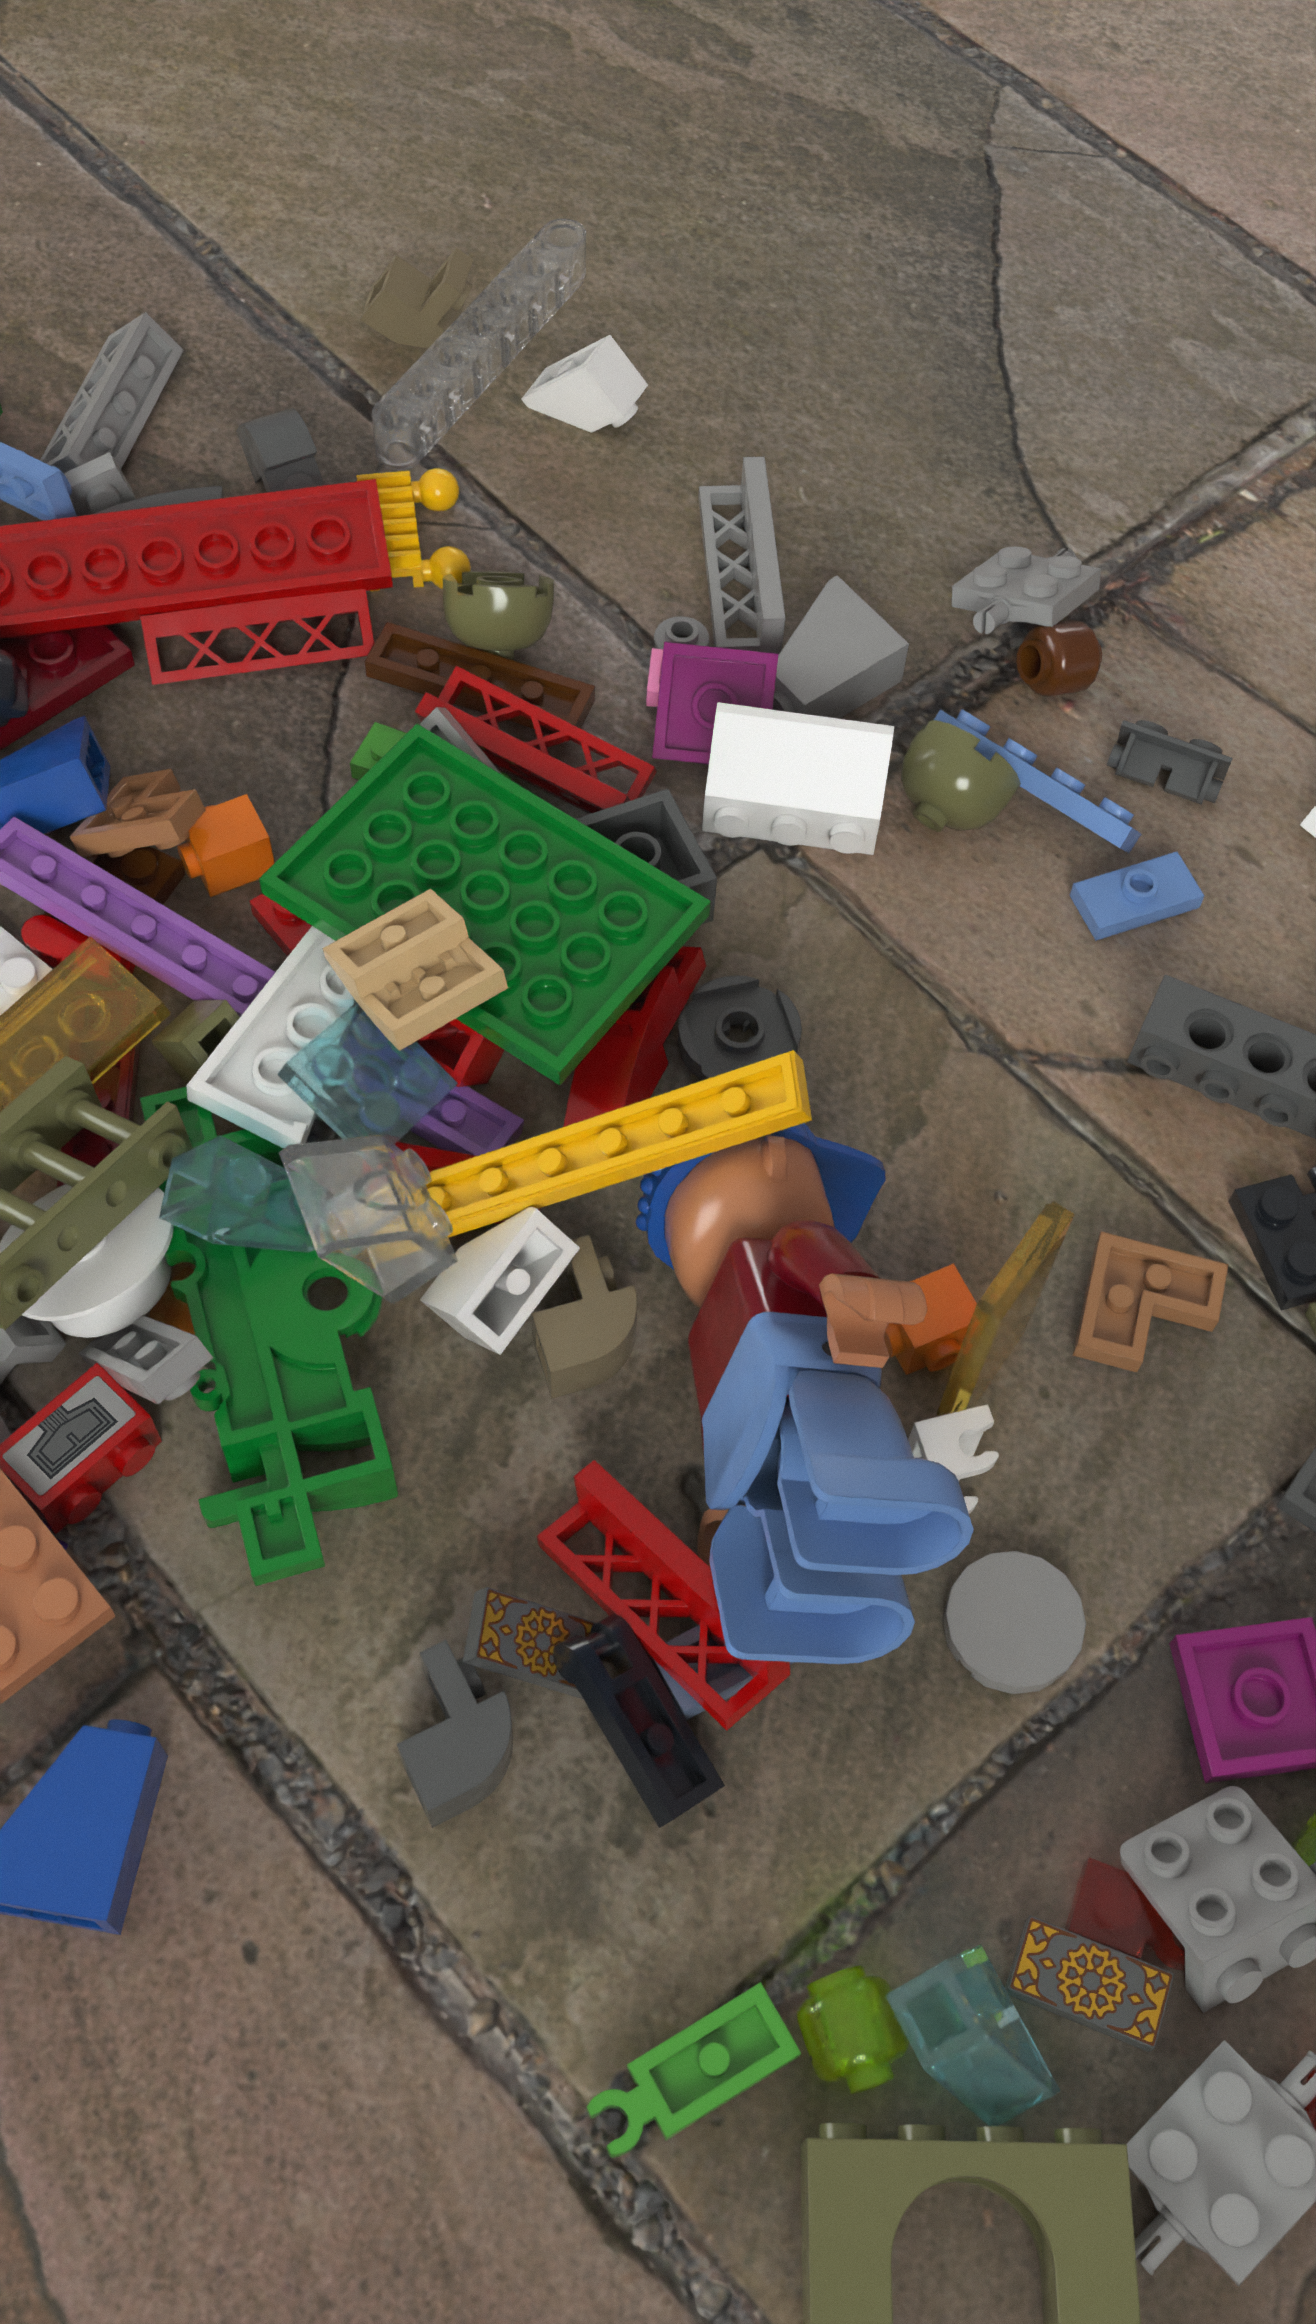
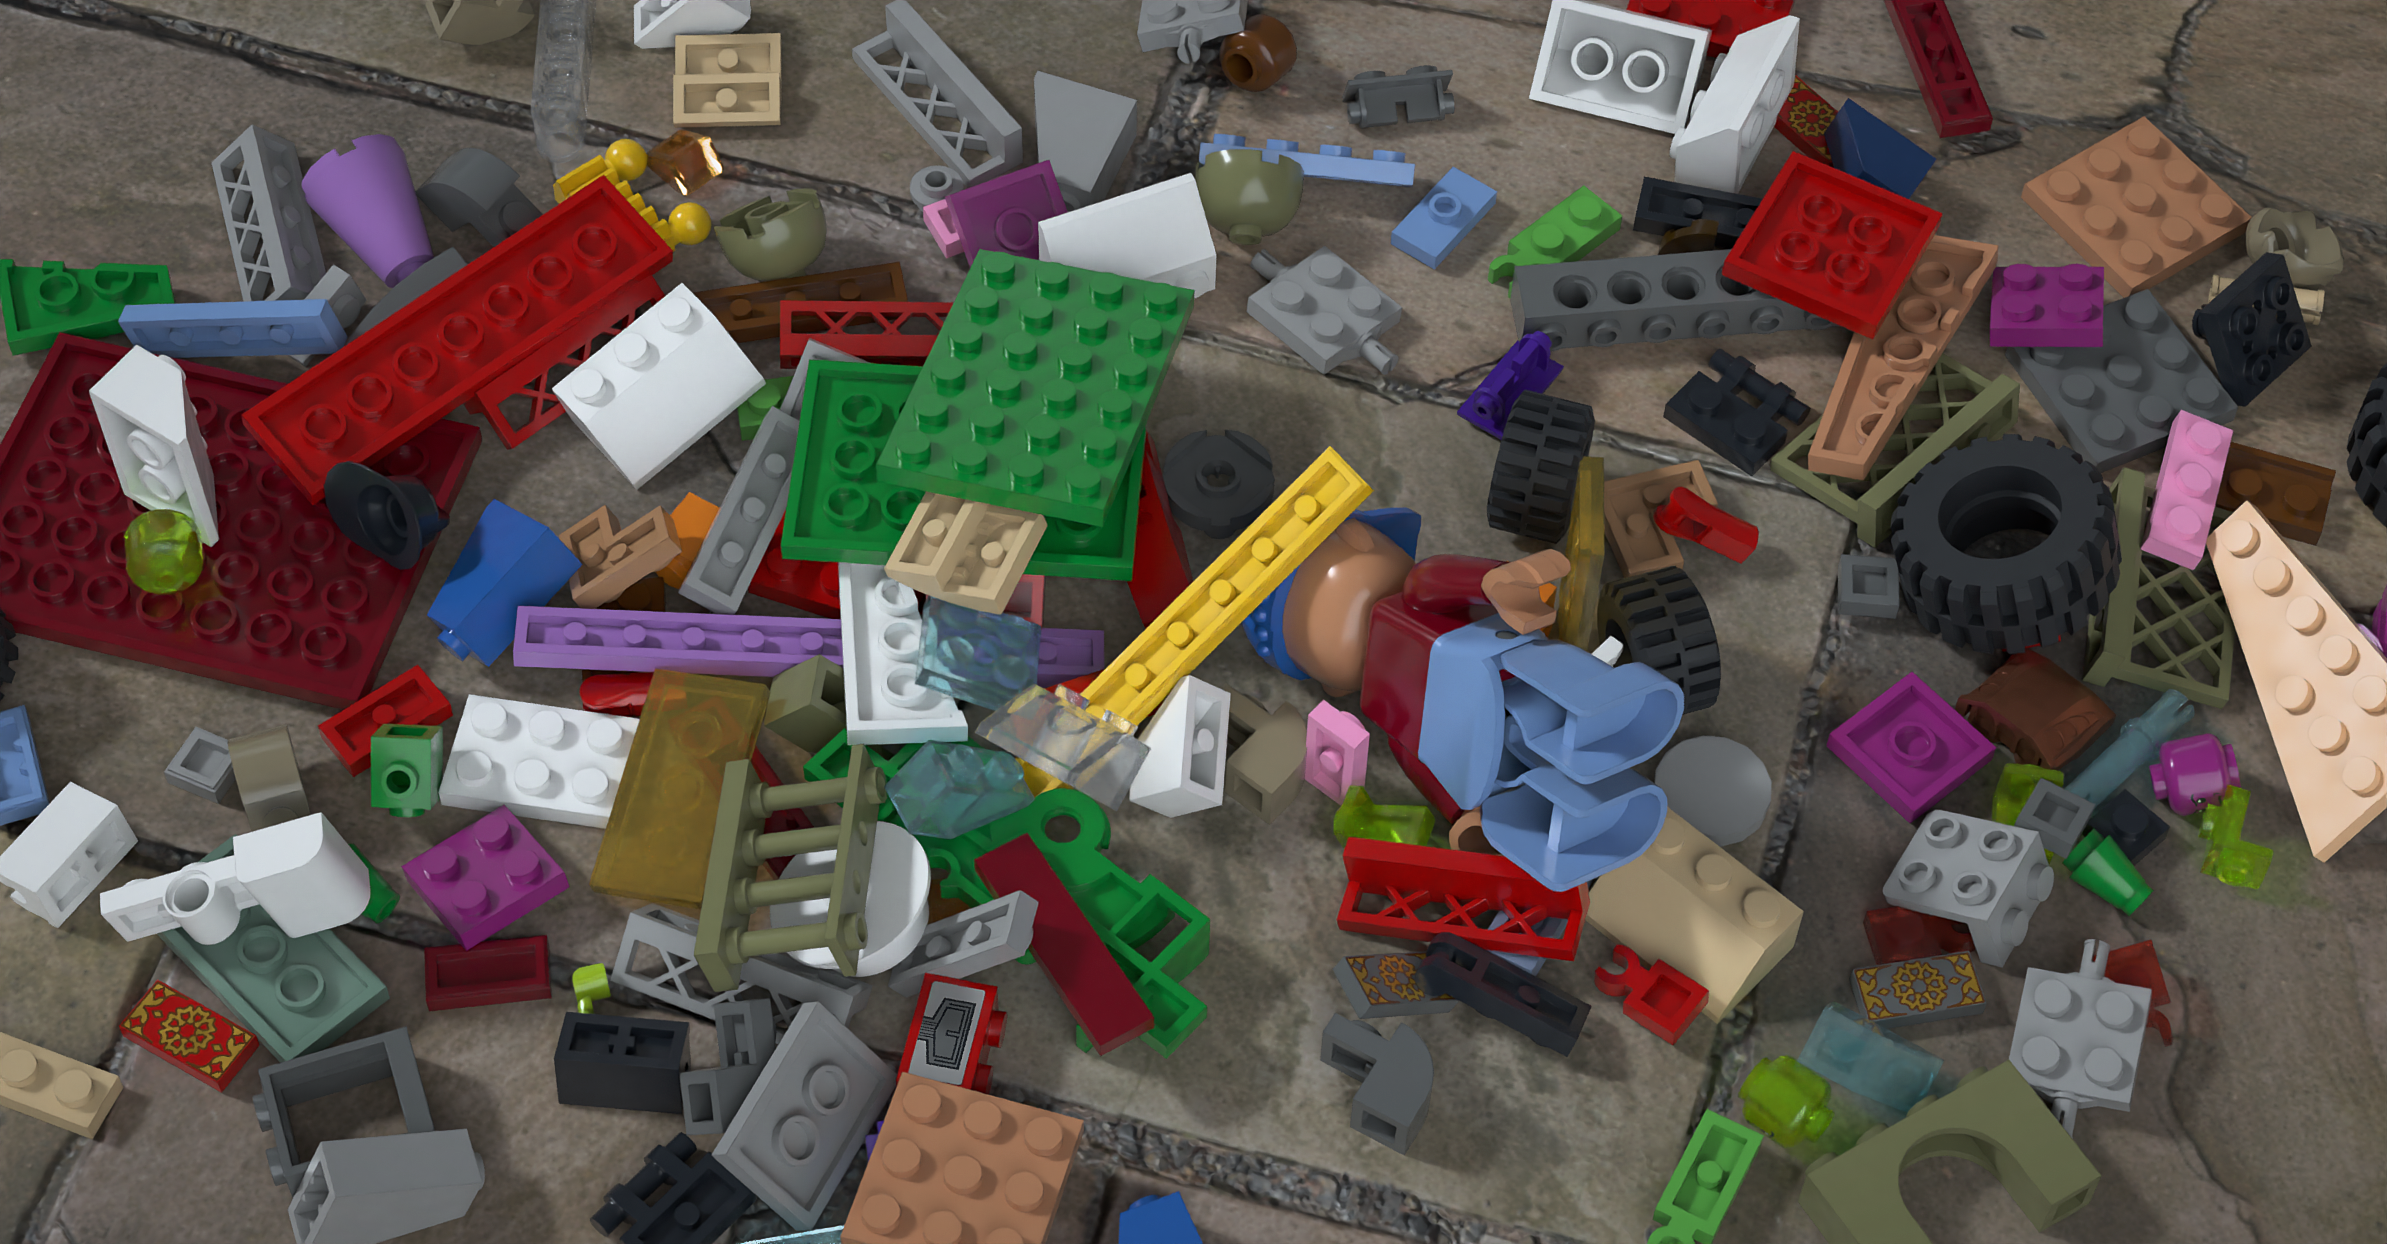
camera: 30 degrees left, 5 degrees down
none -> medium lavender cone [302,134,434,288]
none -> white slope [552,283,766,490]
none -> clear orange slope [646,129,724,196]
none -> tan slope [673,33,782,128]
none -> light grey fence [678,406,800,615]
none -> green plate [876,249,1195,527]
none -> dark red tile [974,833,1154,1057]
none -> light grey plate [1246,246,1402,375]
none -> bright pink plate [1305,700,1370,812]
none -> clear neon green bracket [1333,785,1436,849]
none -> dark purple hinge [1457,331,1564,440]
none -> black tyre [1487,390,1595,544]
none -> bright green plate [1488,185,1622,298]
none -> tan slope [1585,807,1804,1024]
none -> red plate [1594,944,1709,1045]
none -> black tyre [1597,566,1721,715]
none -> red bar [1653,486,1759,564]

